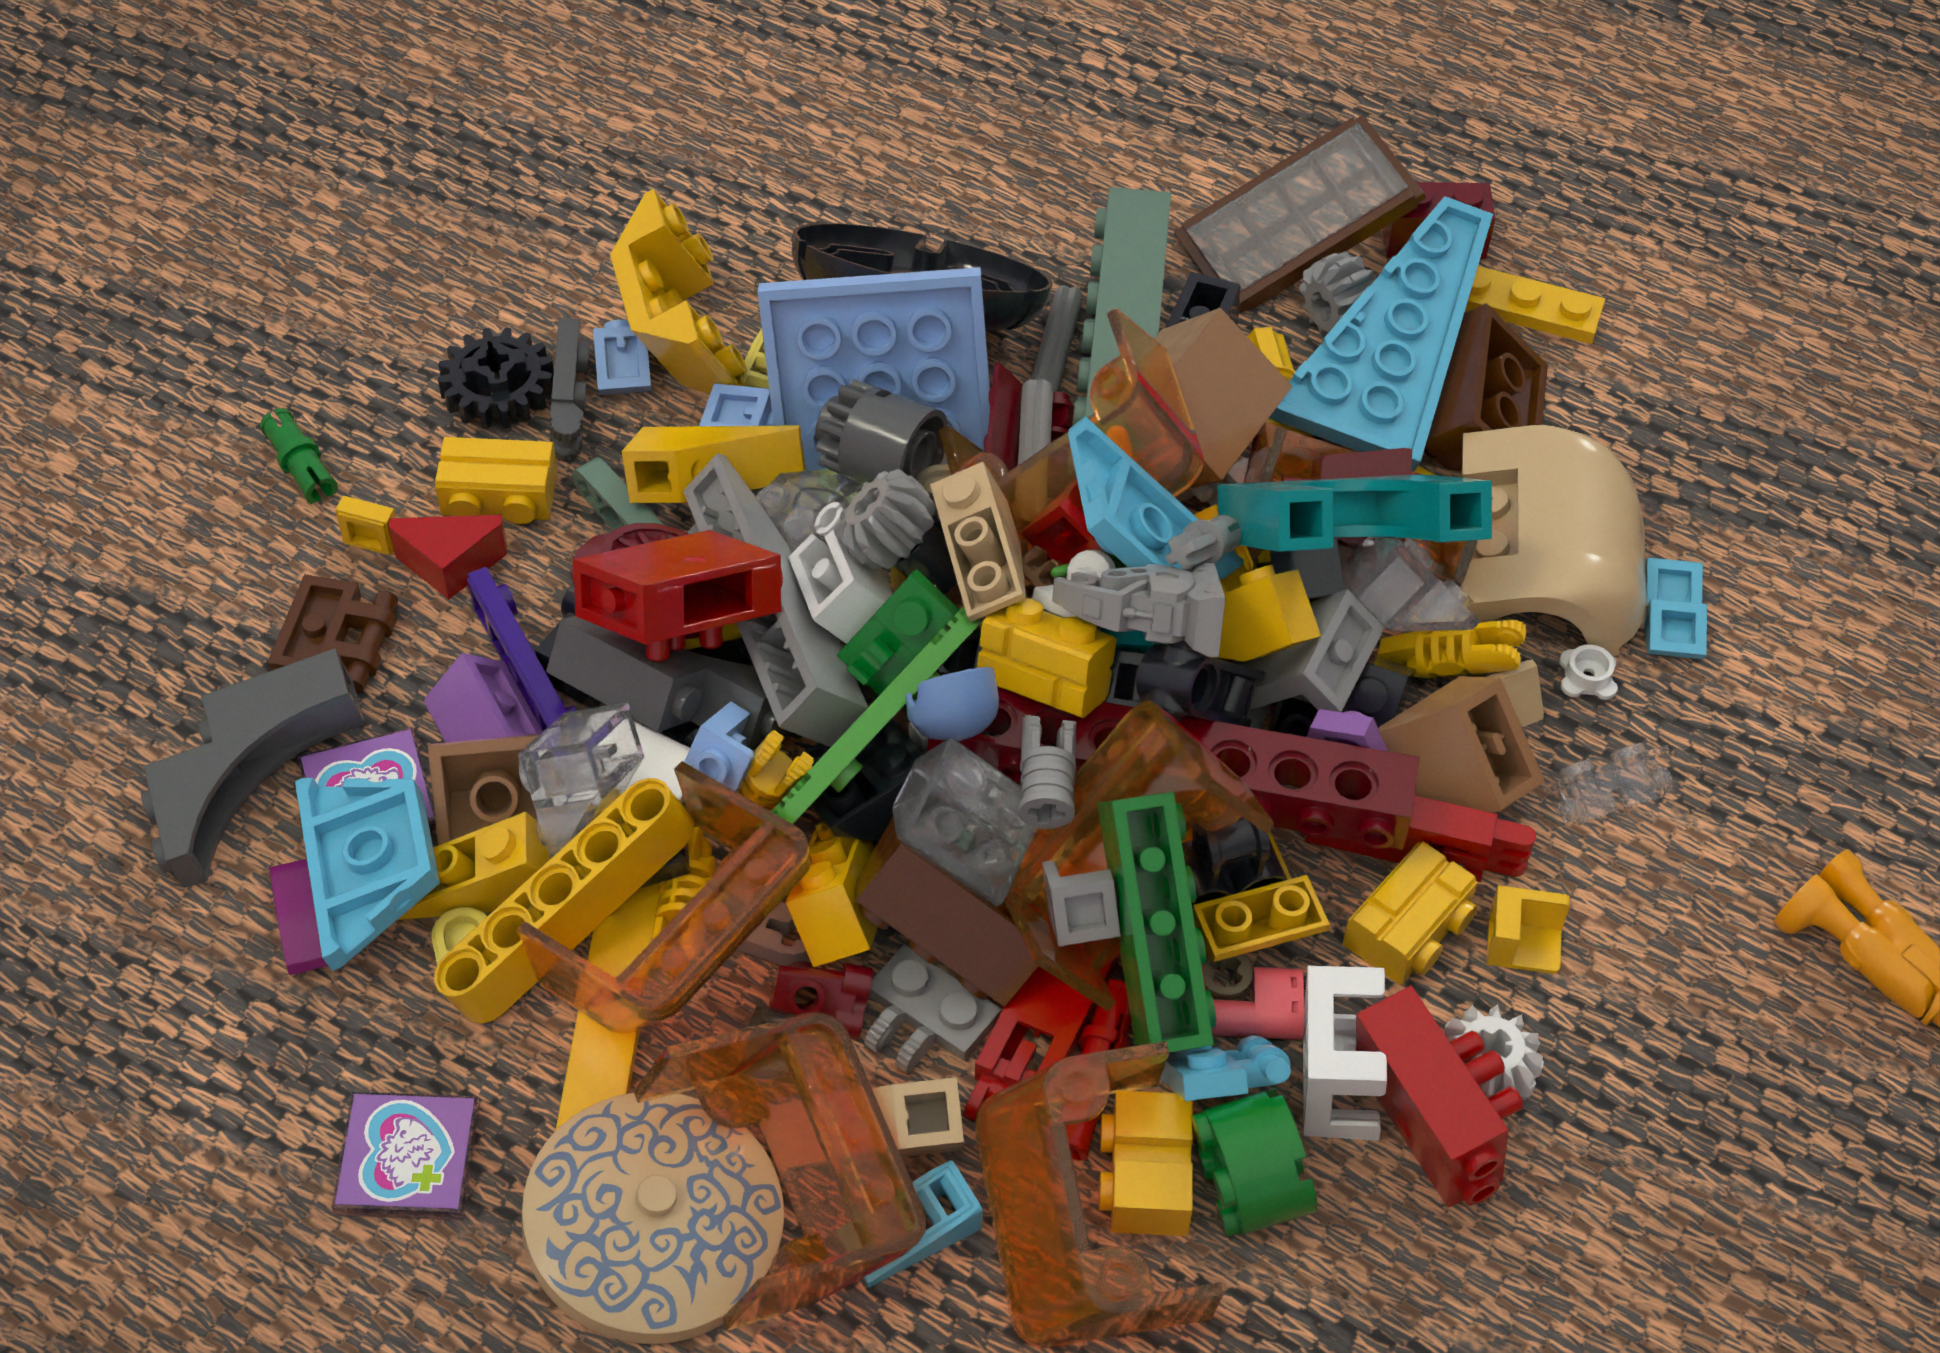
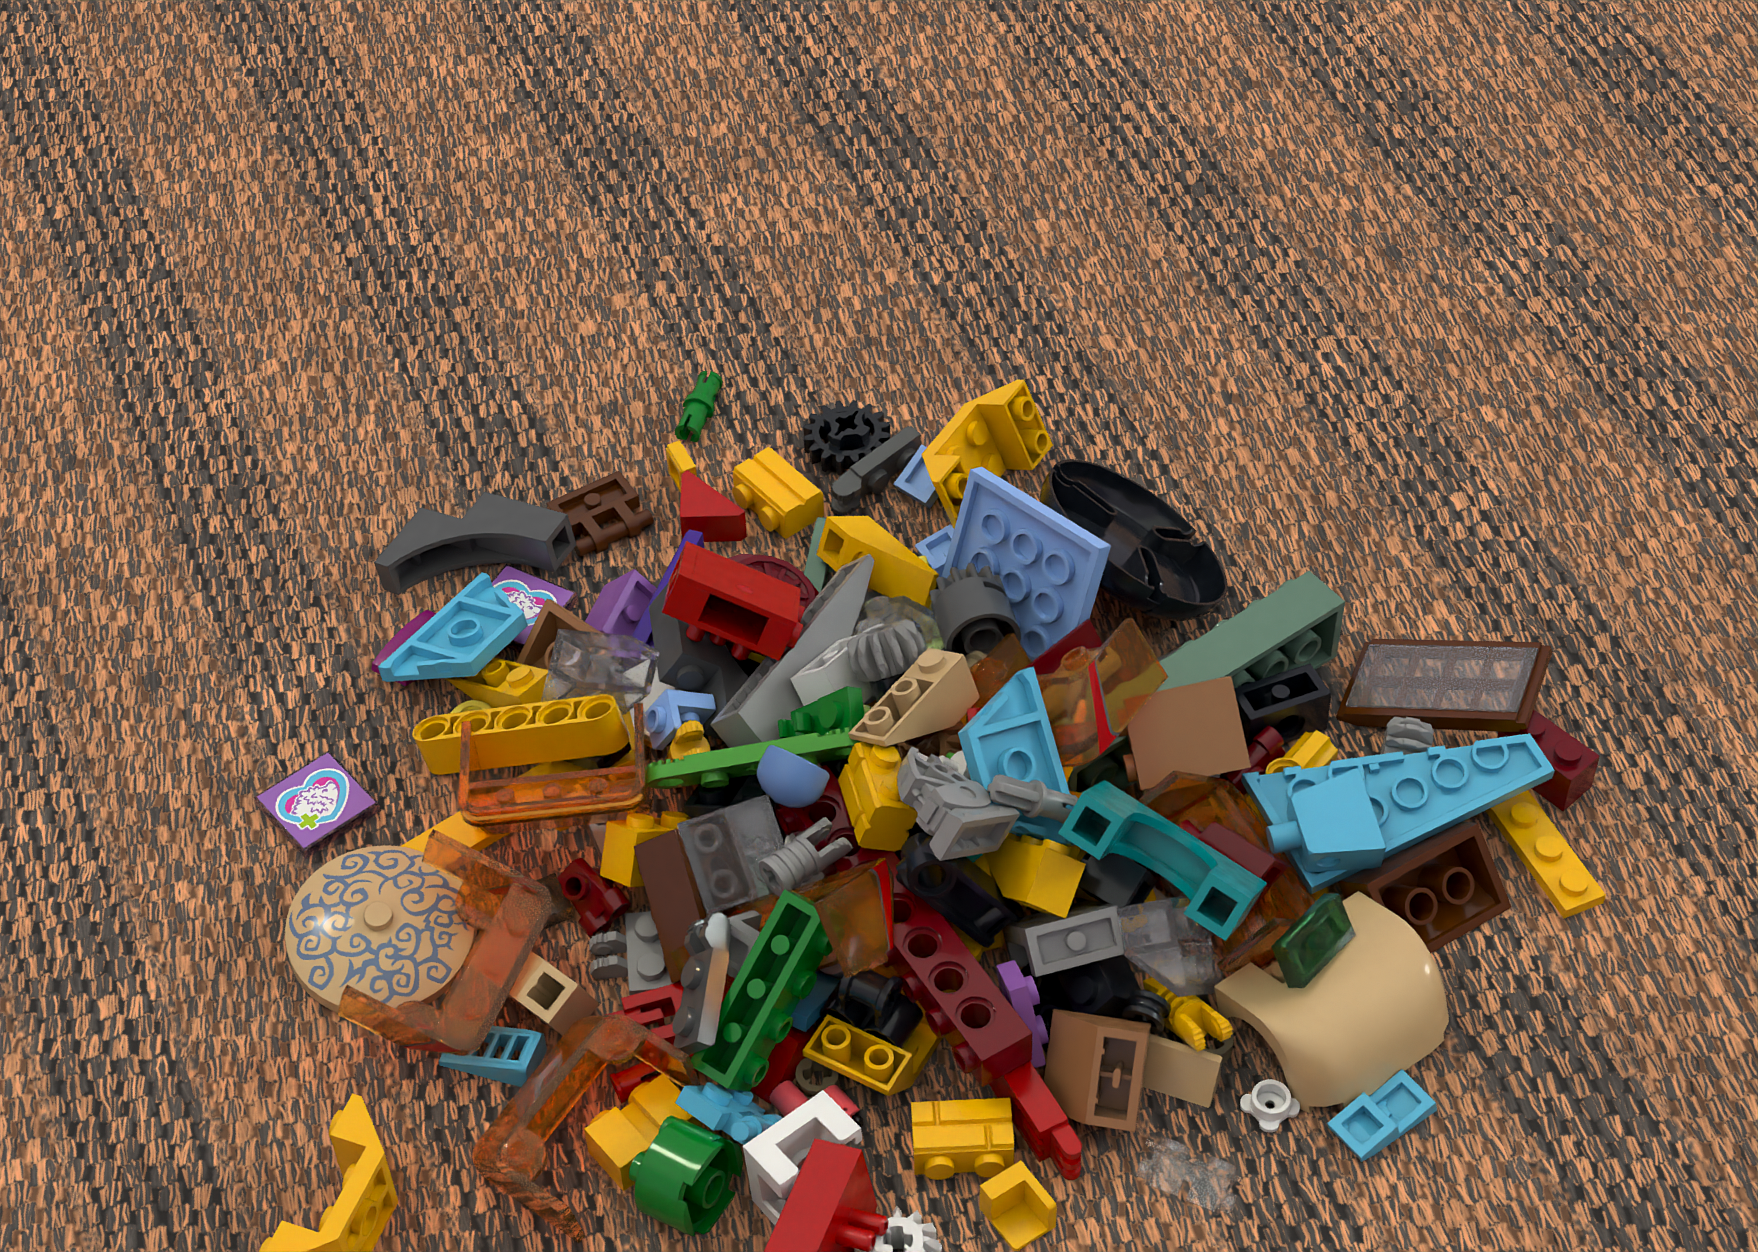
camera: 50 degrees right, 5 degrees down
none -> dark grey hinge [673,912,732,1056]
none -> black bush [1122,990,1171,1035]
none -> medium azure torso [1266,768,1386,872]
none -> clear green plate [1271,893,1356,988]

